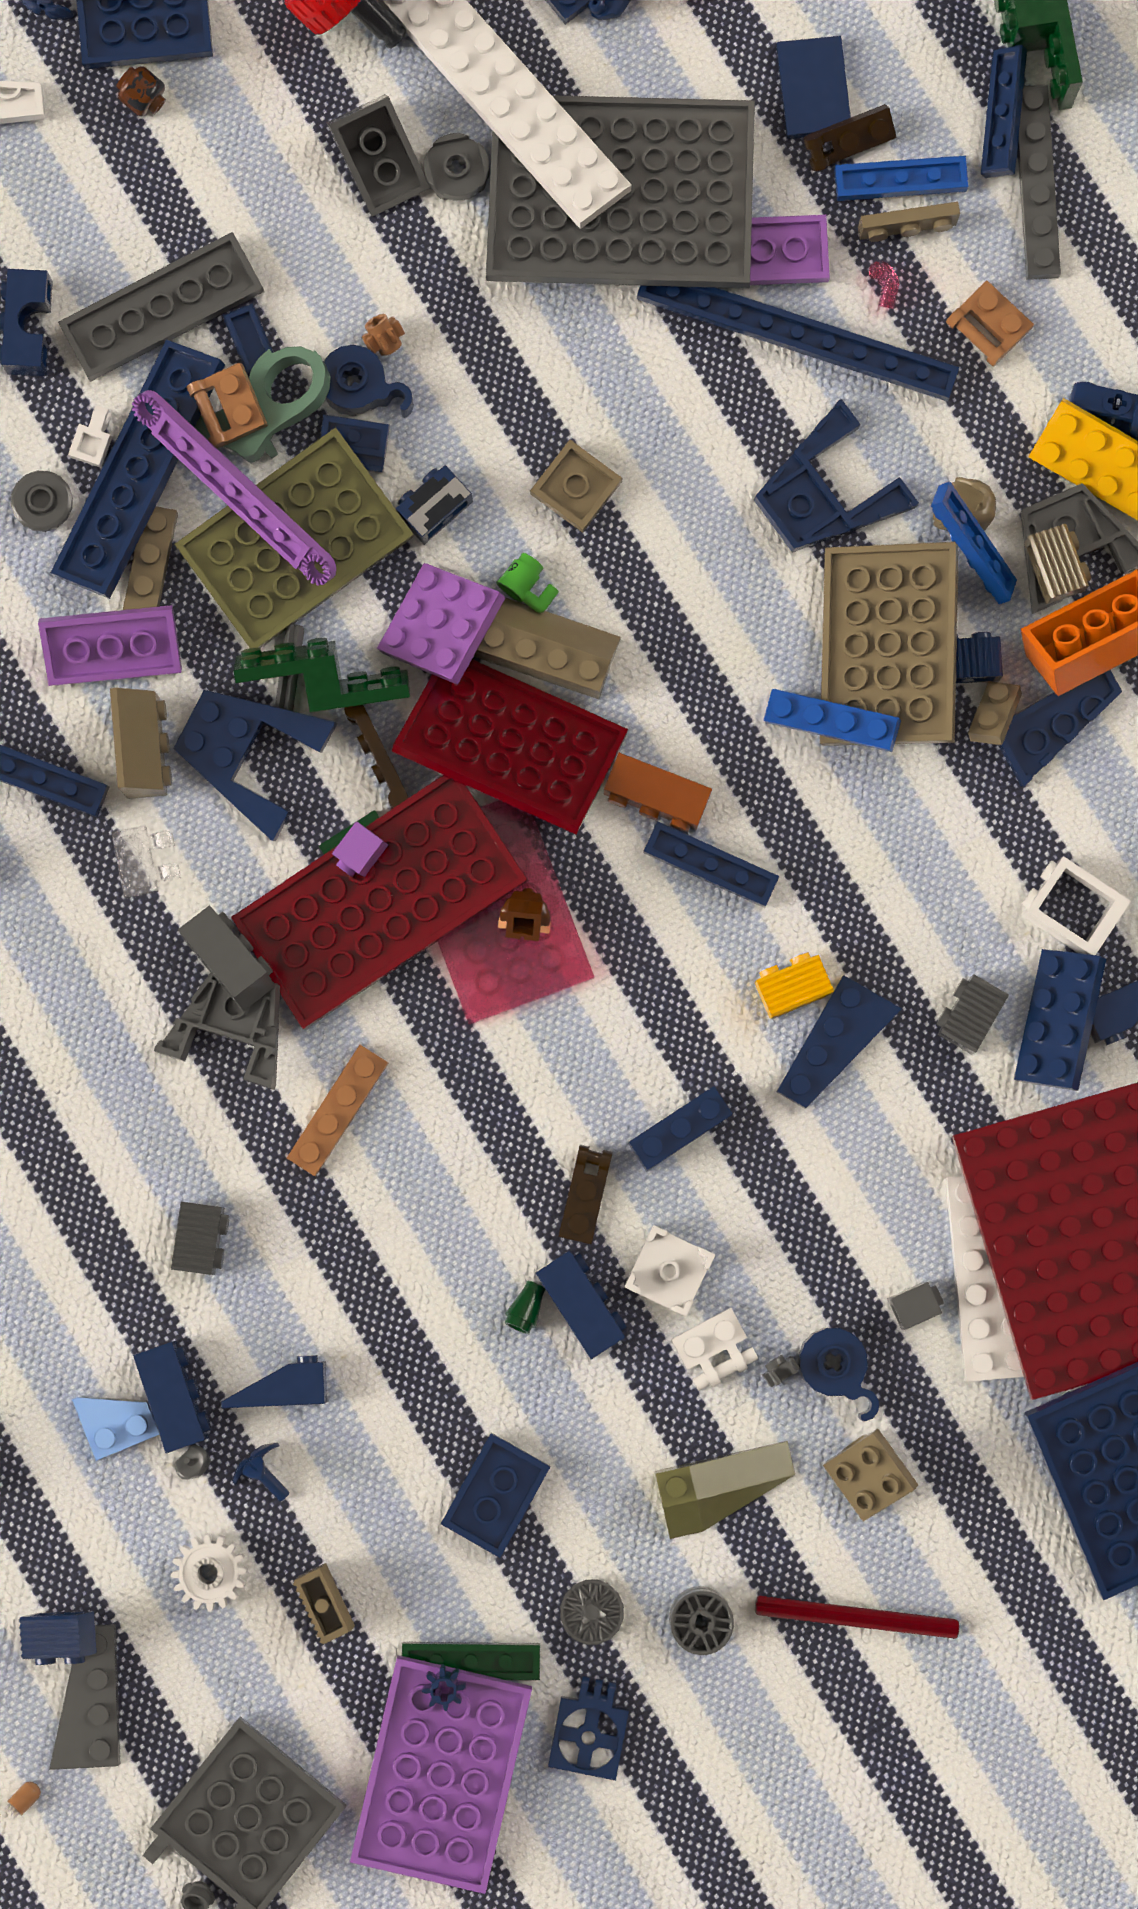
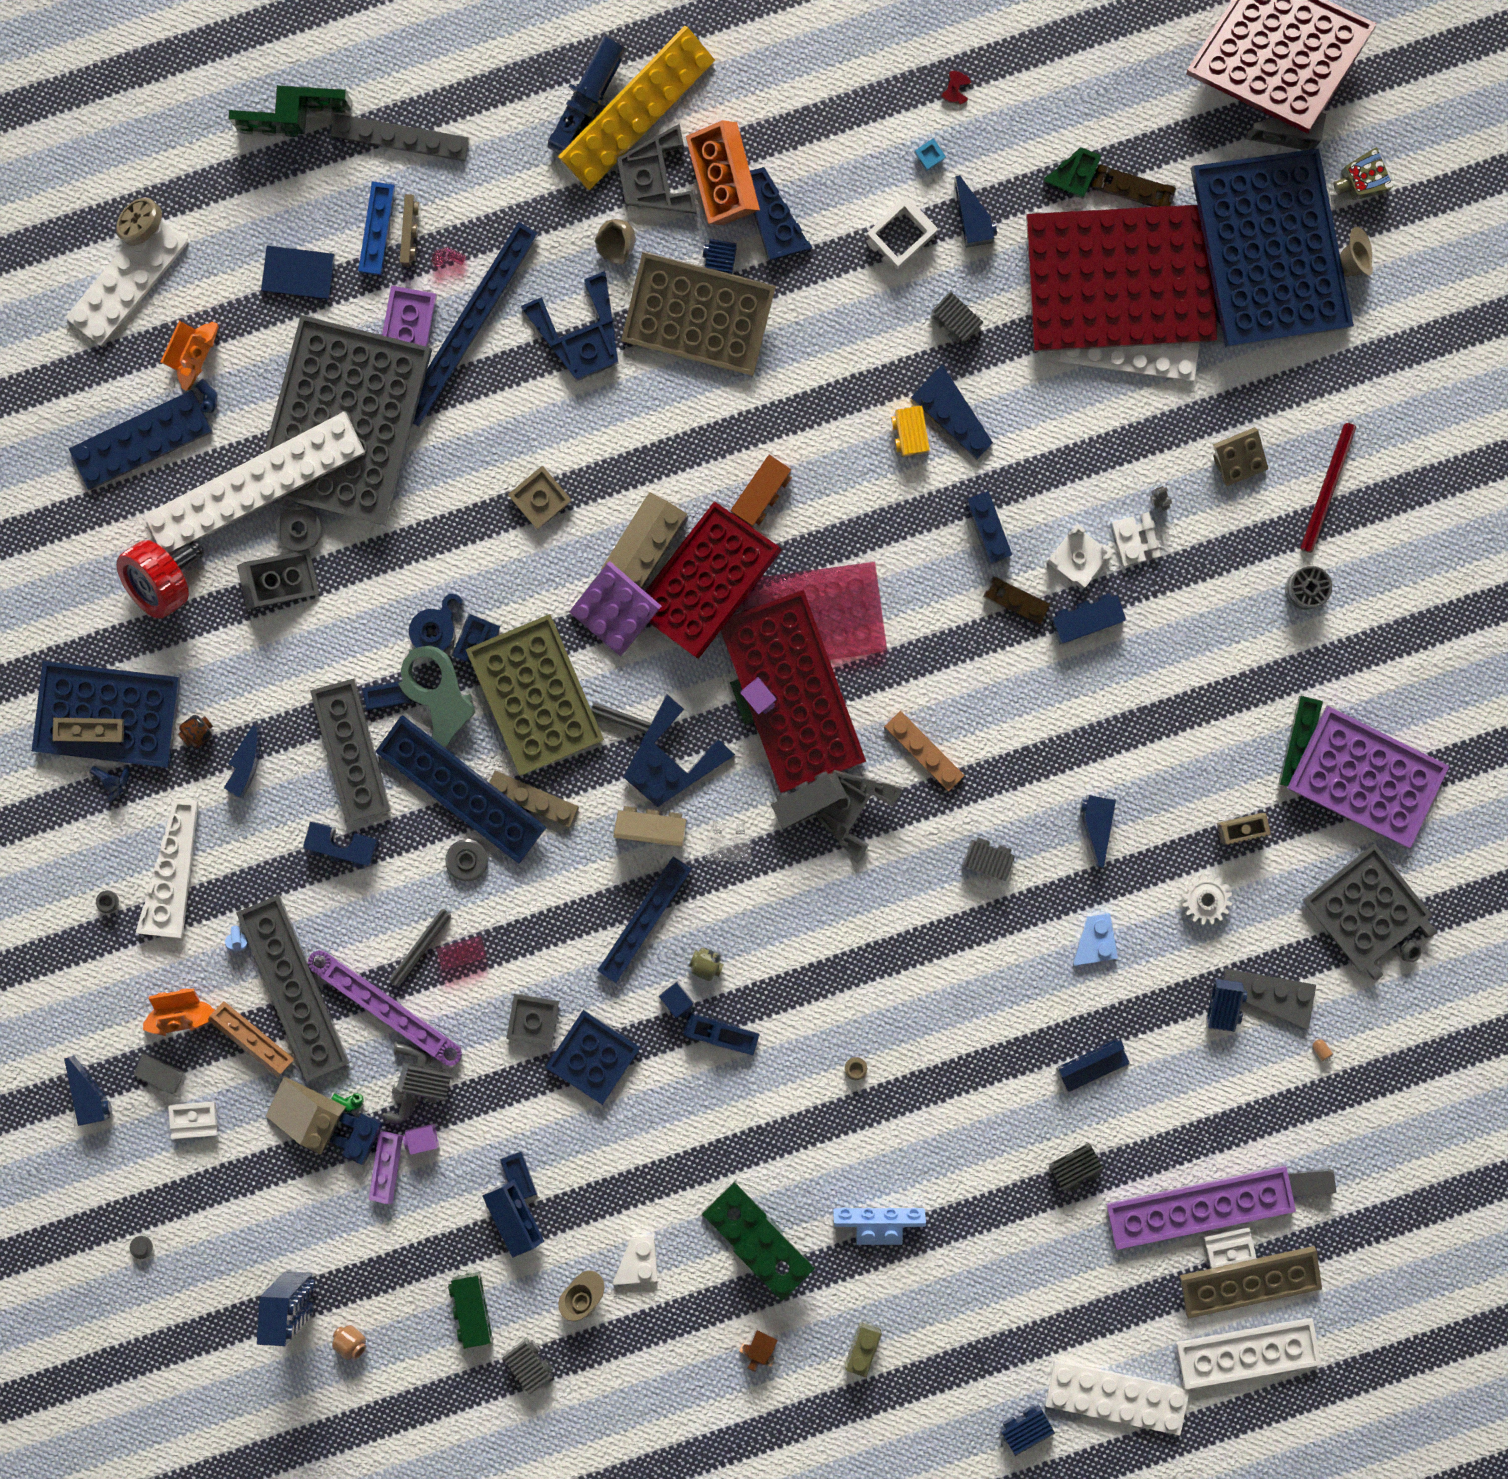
camera: 75 degrees left, 5 degrees up
medium lavender plate [38,605,182,686] -> none
white plate [68,405,112,468] -> none
medium lavender plate [132,390,336,586] -> none
dark blue brick [133,1341,211,1454] -> none
dark grey piece [174,1444,211,1480] -> none
medium nougat plate [187,363,268,448] -> none
dark blue plant [232,1443,290,1501] -> none
dark green bracket [233,638,410,712] -> none
dark brown plate [344,705,408,809] -> none
medium nougat gear [362,314,405,356] -> none
brick [396,465,473,545] -> none
dark blue gear [422,1664,466,1711] -> none
dark blue plate [441,1432,551,1558] -> none
bright green piece [496,553,559,613] -> none
reddish brown piece [498,888,551,941] -> none
dark green cone [505,1281,546,1334] -> none
dark blue piece [548,1676,629,1781] -> none
dark grey wheel [560,1579,624,1645] -> none
dark blue plate [643,821,779,908] -> none
olive wedge [654,1441,795,1539] -> none
blue plate [763,689,901,752] -> none
dark blue piece [798,1328,879,1421] -> none
dark brown plate [803,104,897,171] -> none
dark grey brick [887,1282,944,1330] -> none
blue plate [931,481,1017,604] -> none
medium nougat plate [946,280,1034,367] -> none
dark tan plate [968,681,1022,745] -> none
dark blue tile [981,45,1027,178] -> none
dark blue plate [1014,949,1107,1091] -> none
dark tan brick [1024,524,1091,604] -> none
none -> dark blue slope [224,725,261,798]

